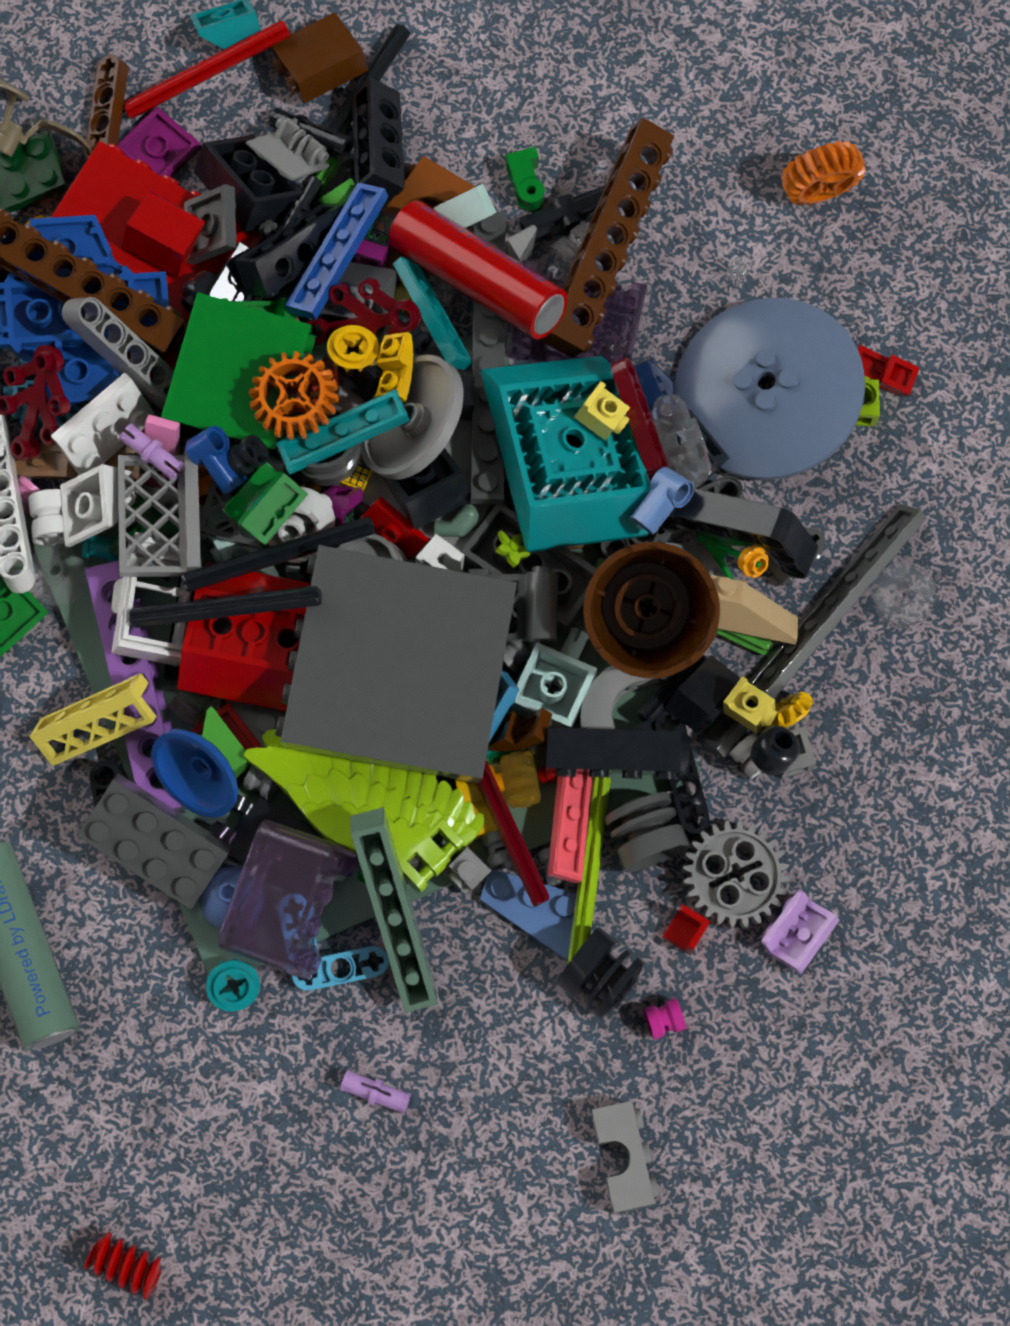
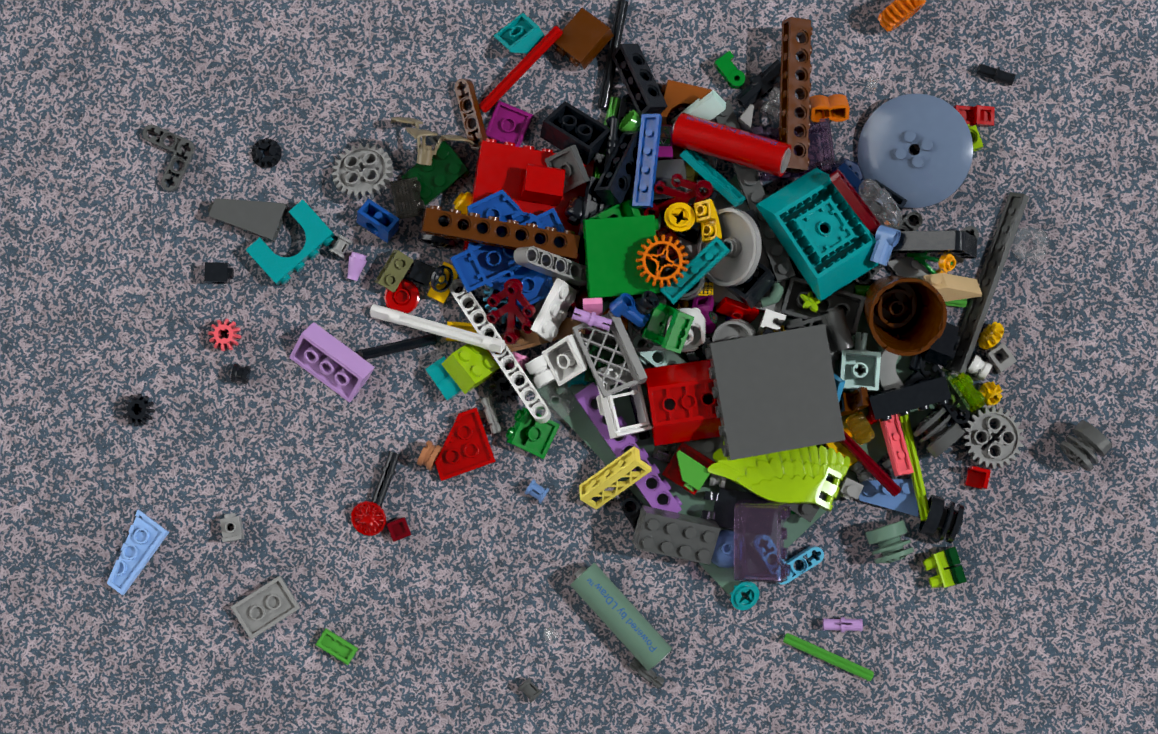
camera: 15 degrees left, 10 degrees up
black axle [129,586,322,628] -> none
blue dish [151,729,238,818] -> none
black axle [182,517,375,592] -> none
light grey hinge [246,117,329,181] -> none
black pin [269,108,354,156] -> none
sand green brick [350,807,438,1013] -> none
light yellow brick [574,381,630,440] -> none
light grey arch [591,1101,659,1214] -> none
dark pink wheel [643,998,686,1040] -> none
light yellow brick [723,676,777,734] -> none
black head [750,725,800,775] -> none
lavender bracket [761,889,839,974] -> none
none -> dark grey axle [629,658,664,689]
none -> bright green axle [783,633,874,681]
none -> orange brick [809,94,850,123]
none -> sand green wheel [865,520,914,564]
none -> lime hips [922,547,967,588]
none -> clear neon green plate [950,372,985,412]
none -> black axle [976,64,1016,86]
none -> yellow gear [978,381,1003,406]
none -> dark grey wheel [1059,420,1112,472]

